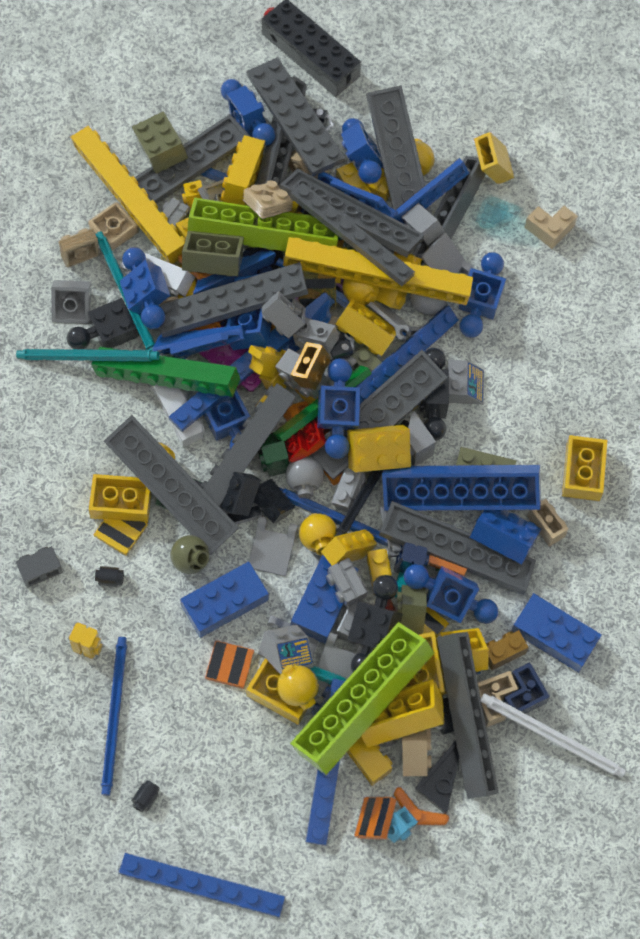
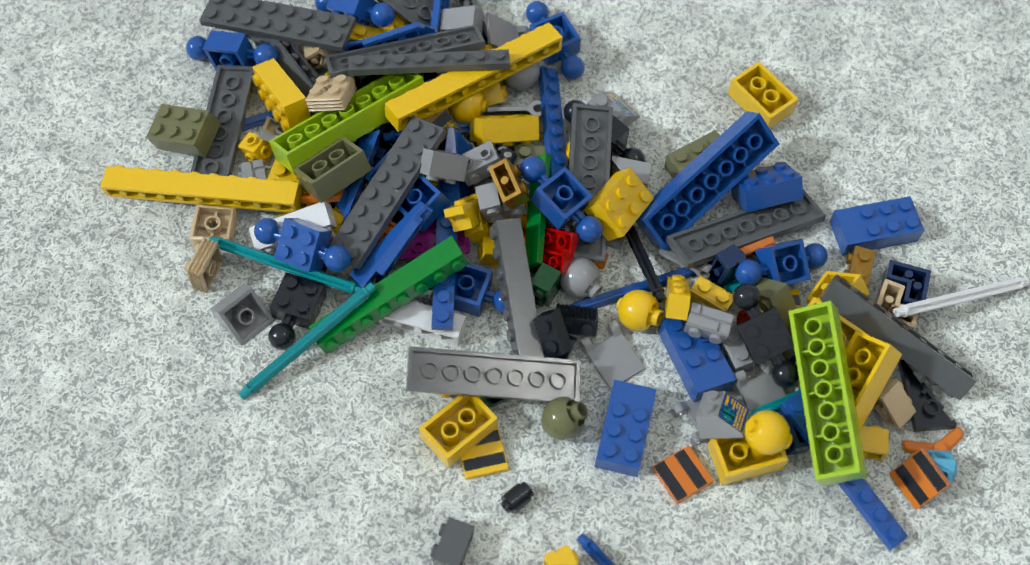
camera: 45 degrees left, 5 degrees down
light grey brick [331,468,367,513] -> none
tan brick [527,498,568,547] -> none

